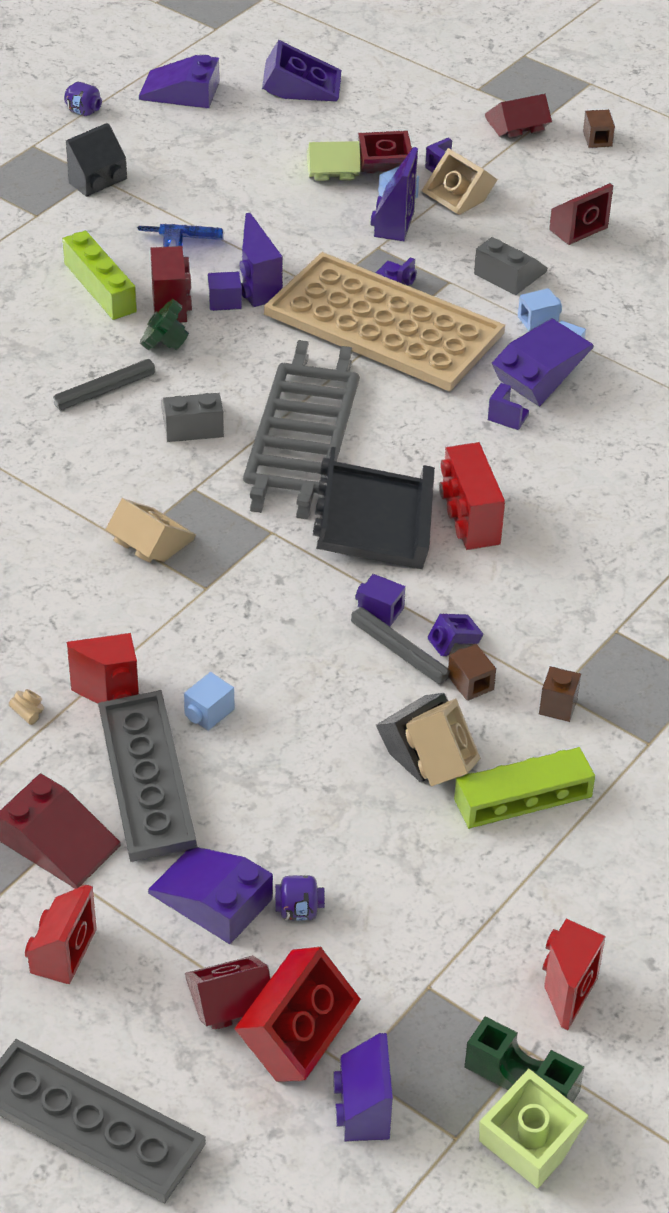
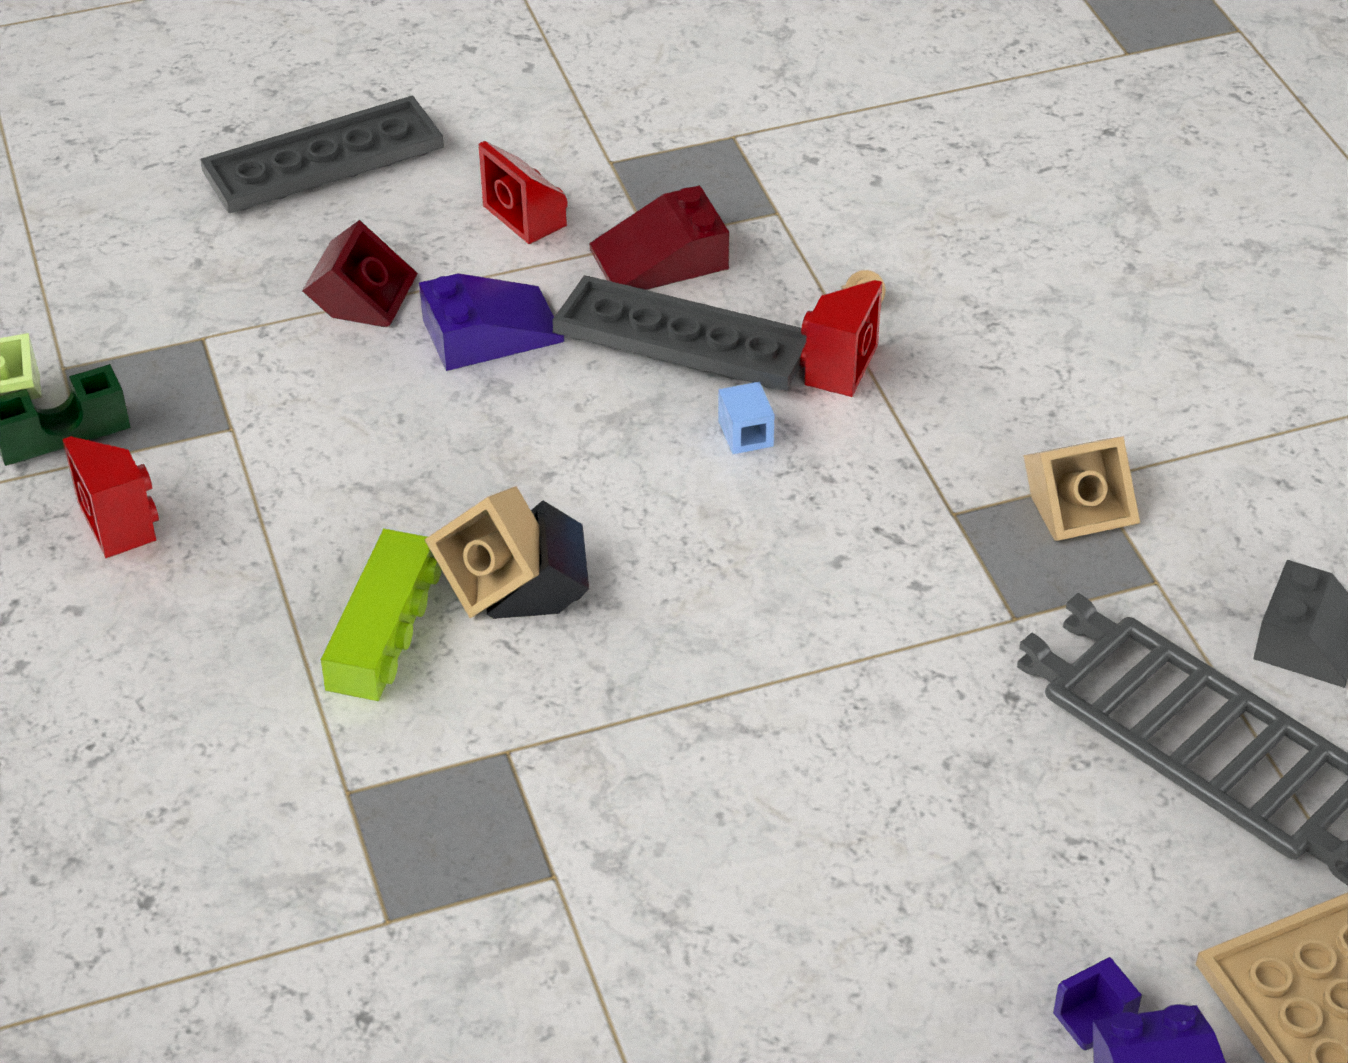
camera: 125 degrees right, 0 degrees up
red brick [234,946,361,1082] -> none
dark purple head [275,875,325,921] -> none
black panel [312,447,435,570] -> none
dark purple slope [333,1033,393,1142] -> none
dark grey axle [351,607,450,684] -> none
dark purple brick [355,573,406,627] -> none
dark purple bracket [428,613,484,656] -> none
red brick [439,442,505,550] -> none
reddish brown brick [448,644,497,701] -> none
reddish brown brick [539,666,581,722] -> none

